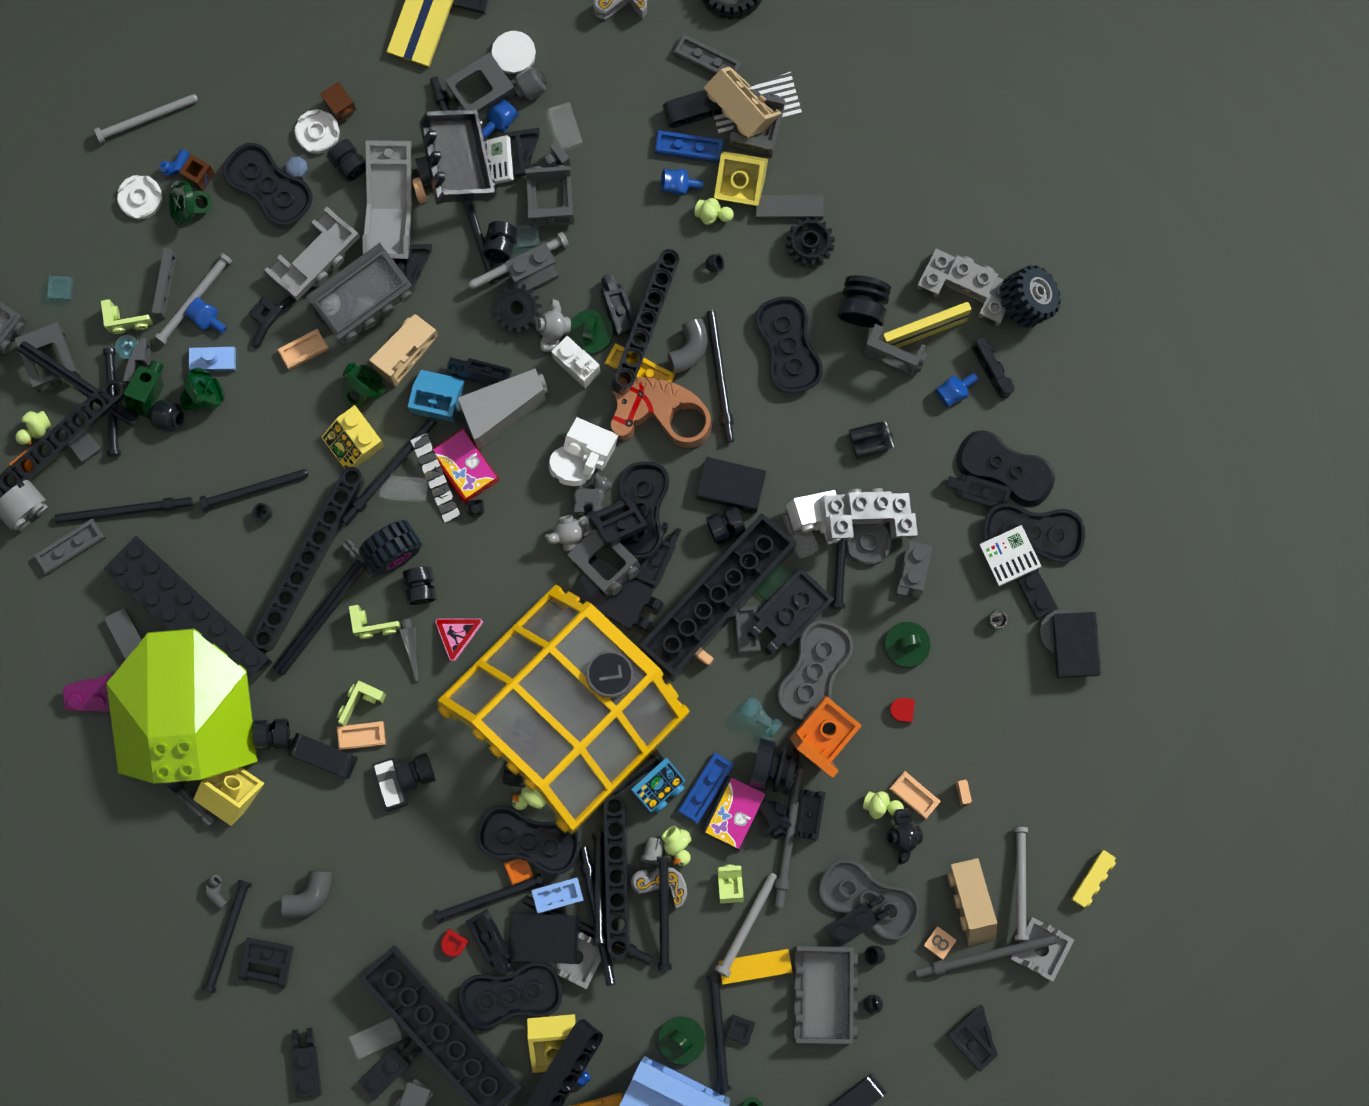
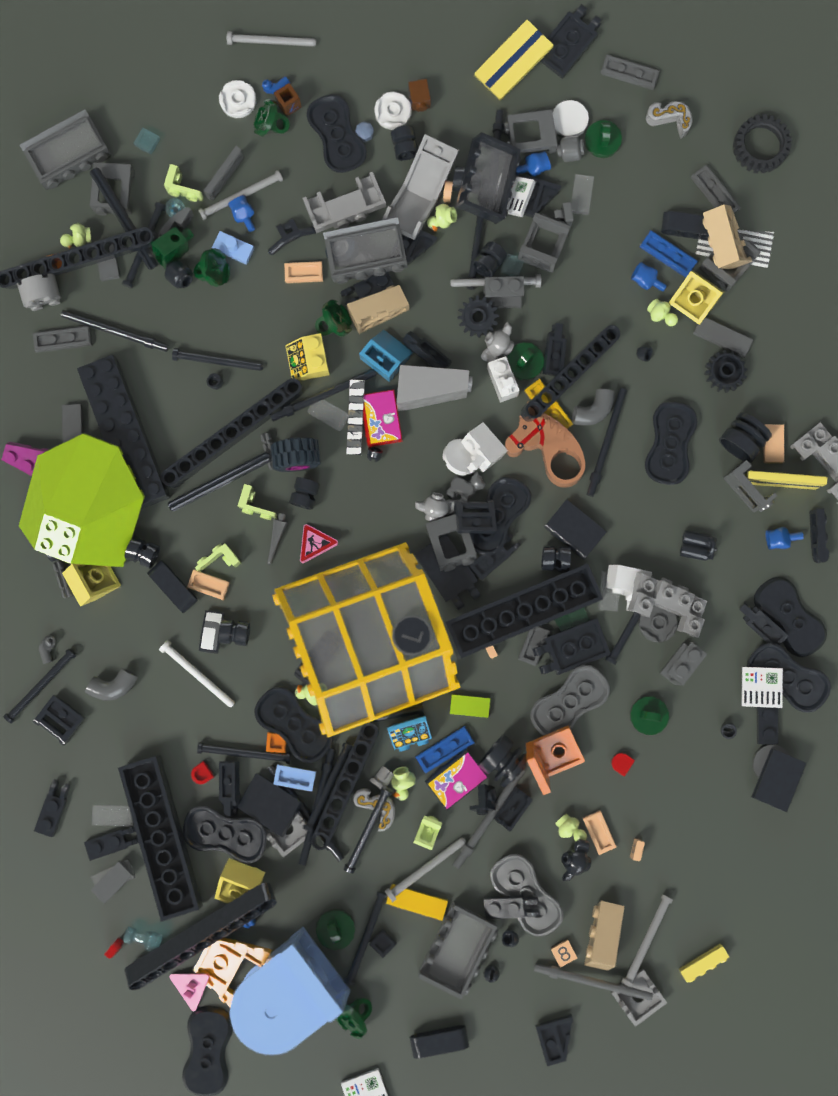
camera: 30 degrees right, 5 degrees up
clear light blue leg [739,696,783,737] -> none
none -> white bar [159,640,235,707]
none -> black hinge [340,272,395,307]
none -> yellowish green animal [427,204,457,232]
none -> lime tile [450,695,490,718]
none -> dark green tile [584,120,622,158]
none -> light nougat tile [763,424,784,463]

